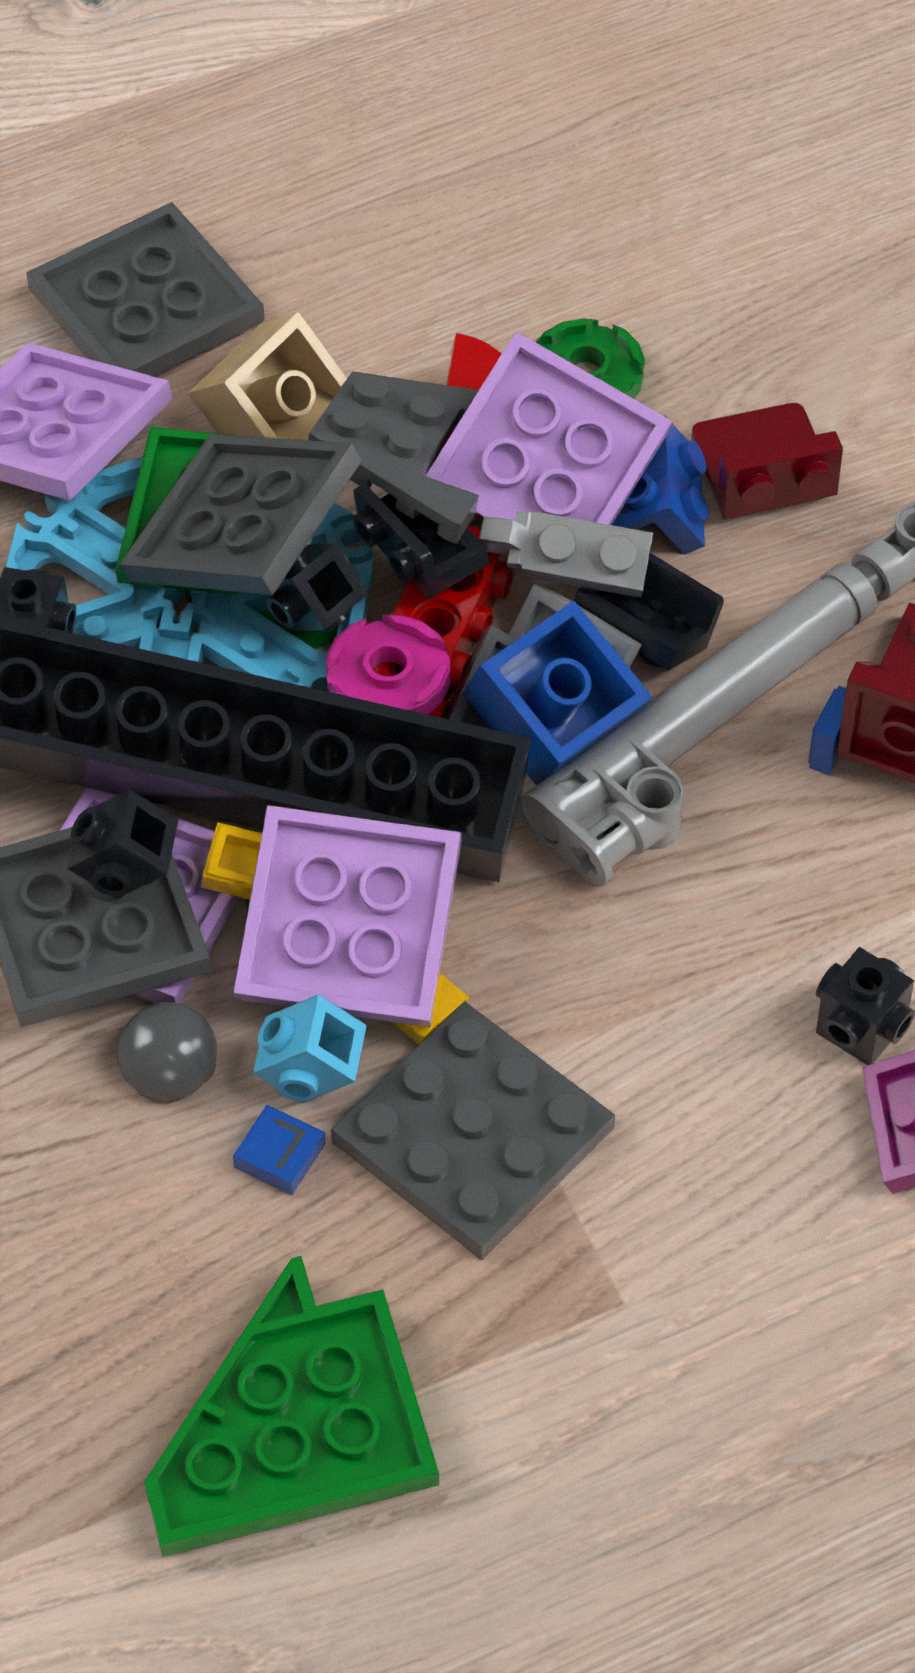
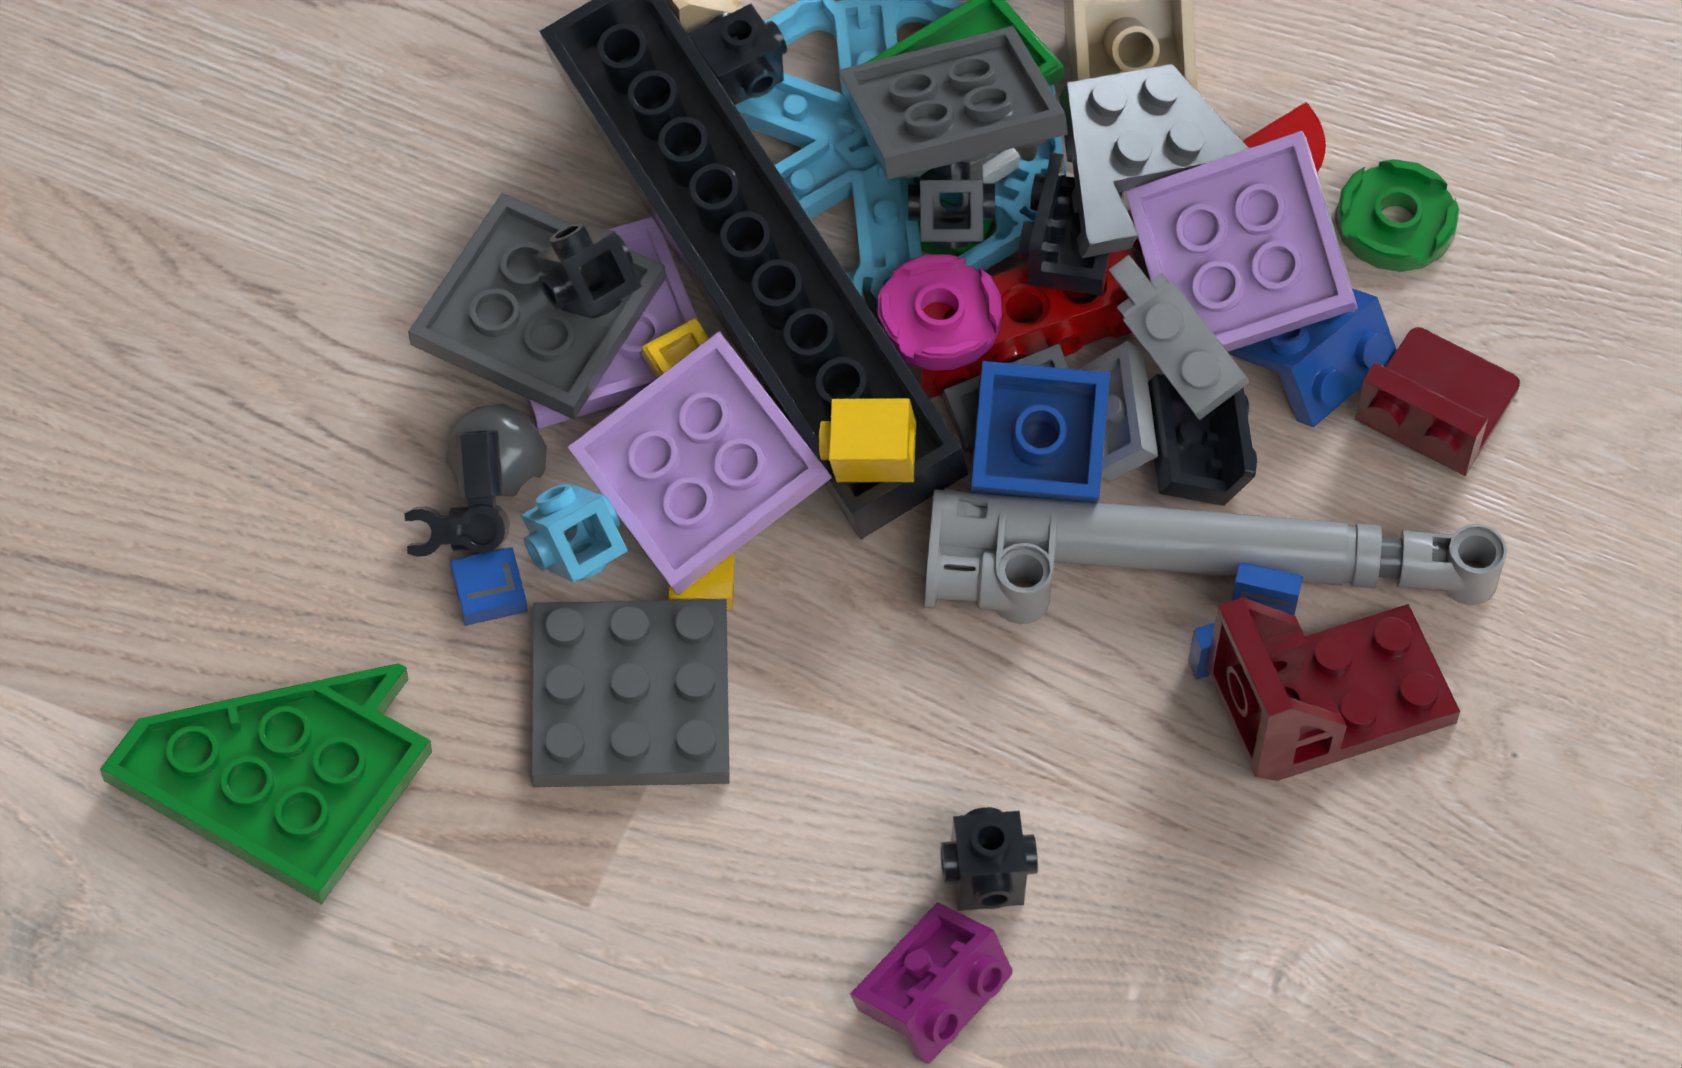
camera: 45 degrees right, 5 degrees up
none -> black bar [404,430,510,557]
none -> yellow brick [819,399,916,482]
none -> blue tile [1232,562,1303,616]

